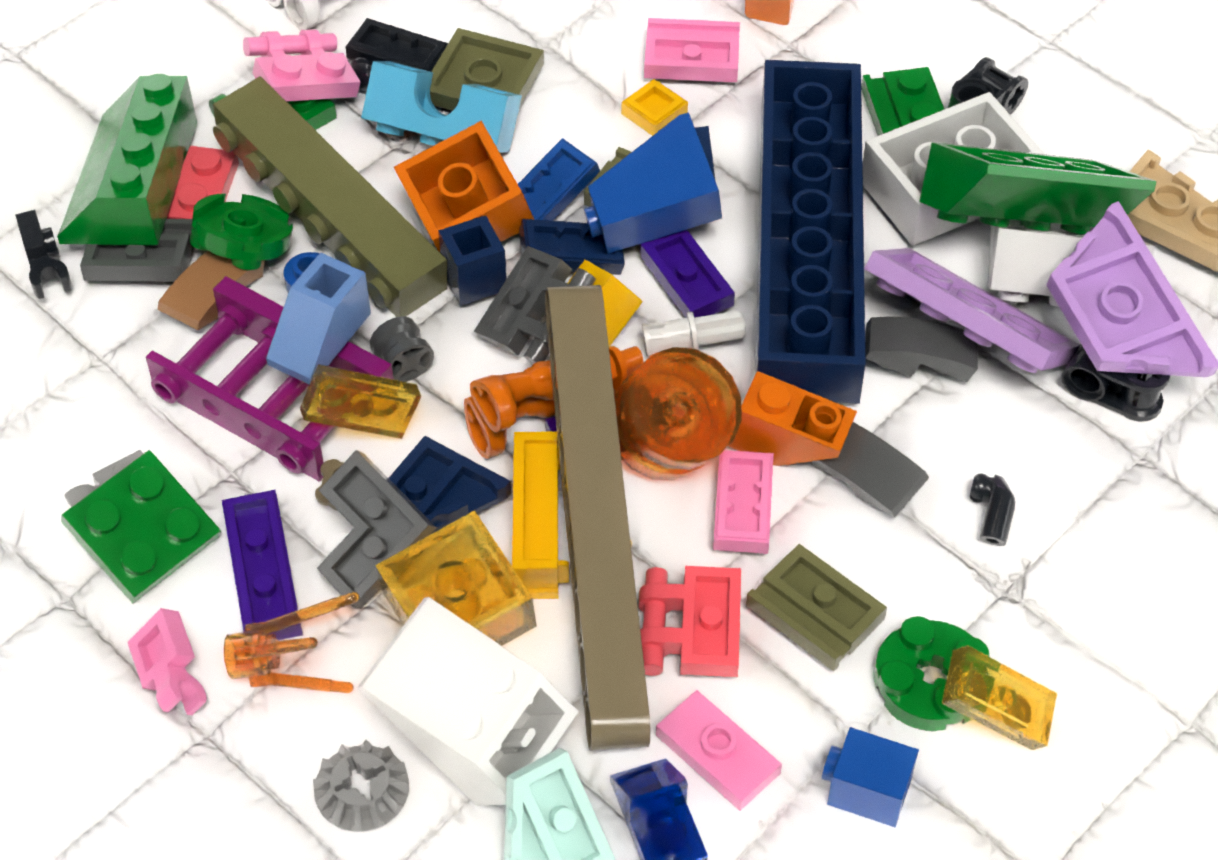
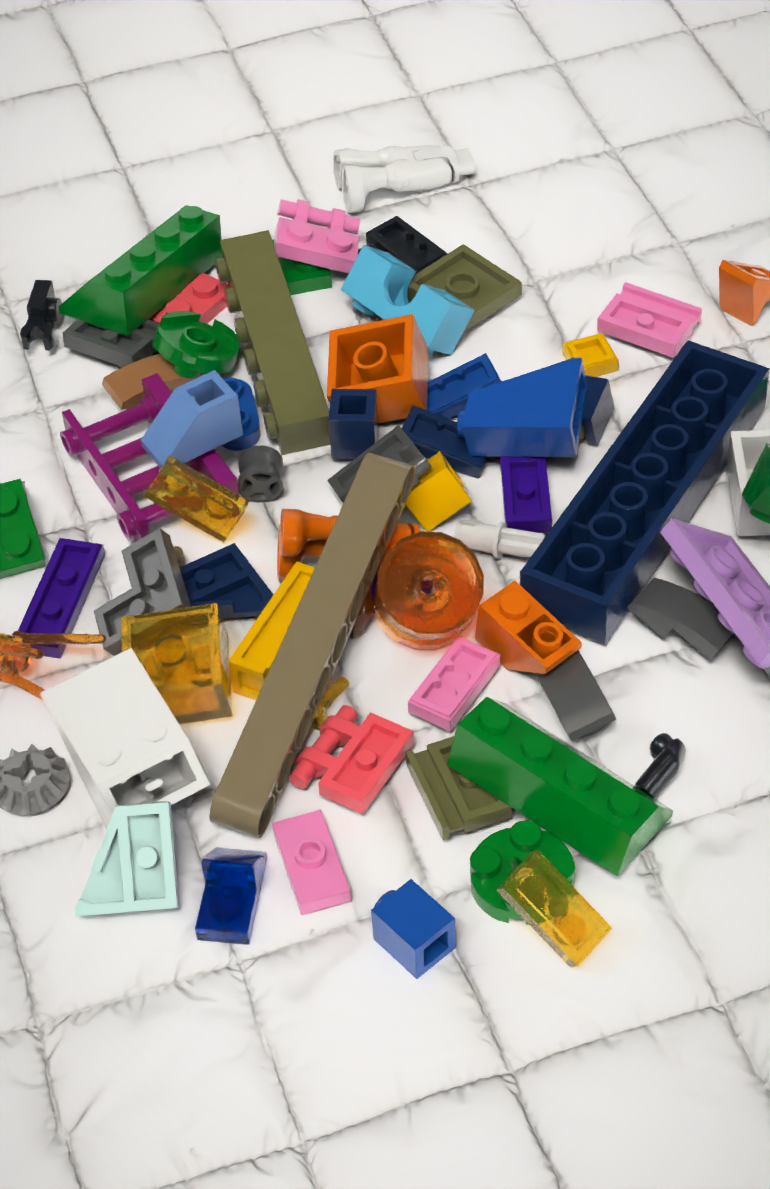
camera: 30 degrees right, 5 degrees down
none -> green slope [447,697,674,877]

